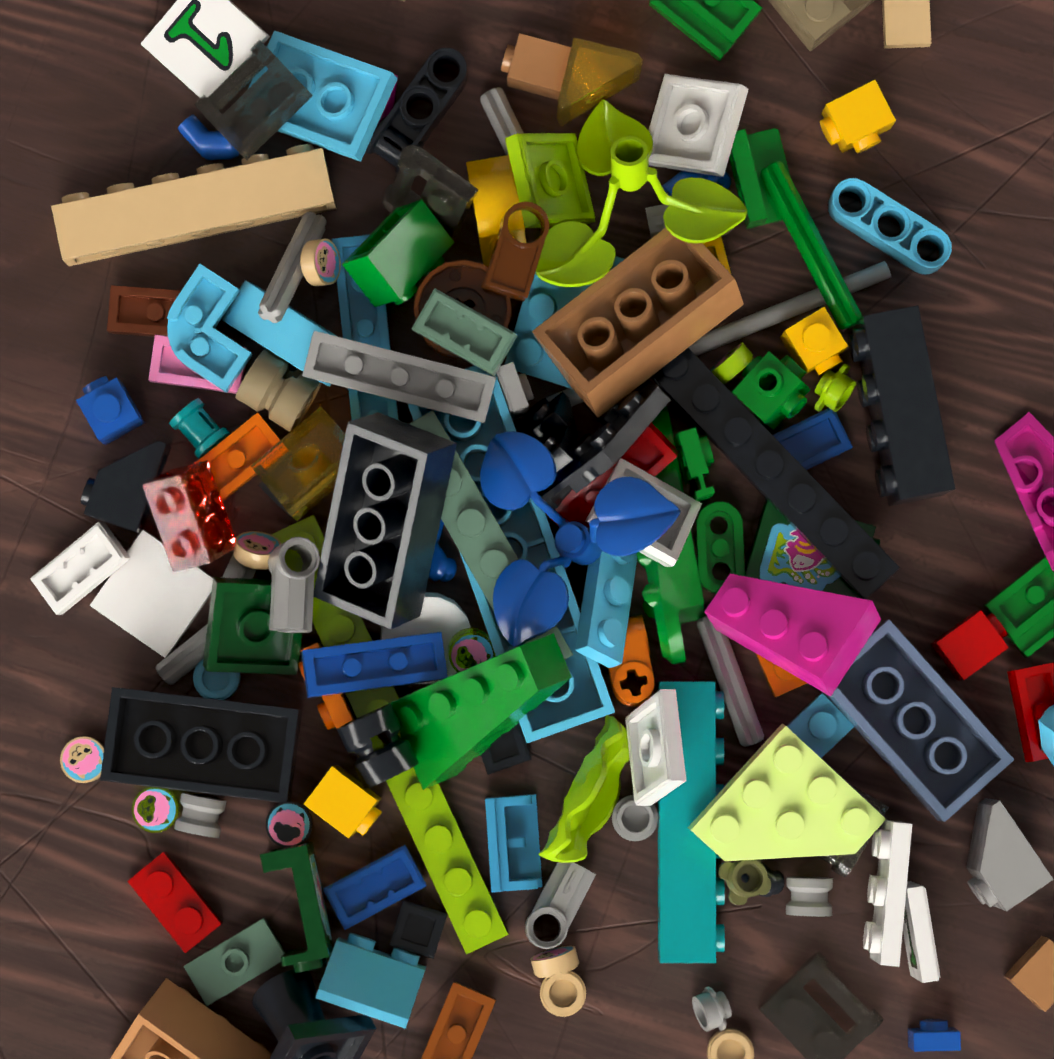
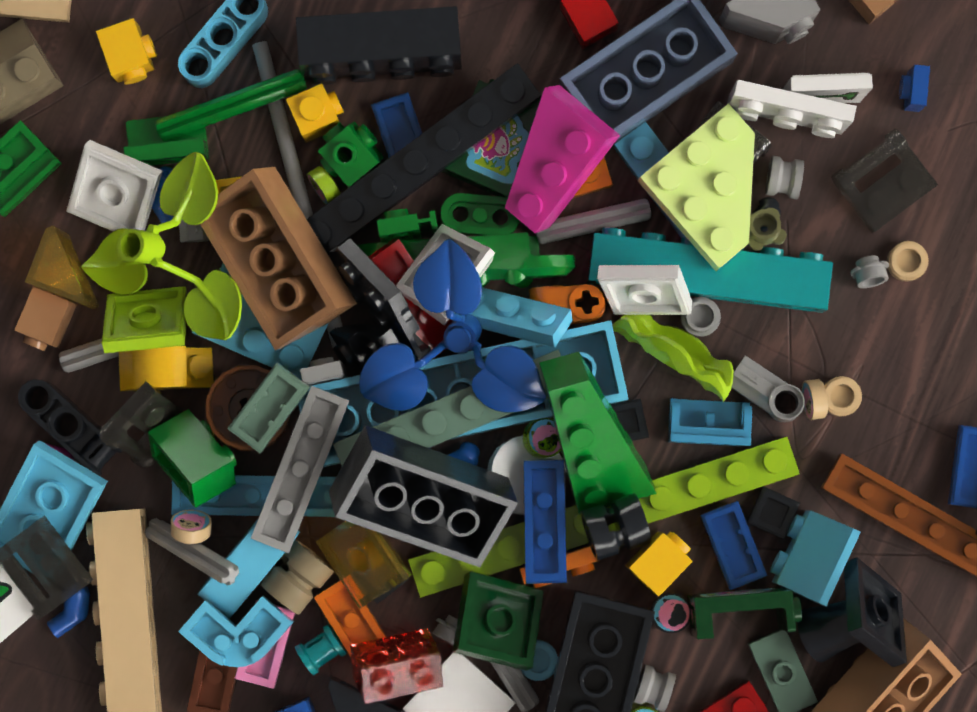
camera: 75 degrees left, 0 degrees up
tan tile [233,531,281,570] -> none
light grey piece [268,537,320,633] -> none
reddish brown piece [482,201,549,301] -> none
lime plate [814,363,856,412] -> none

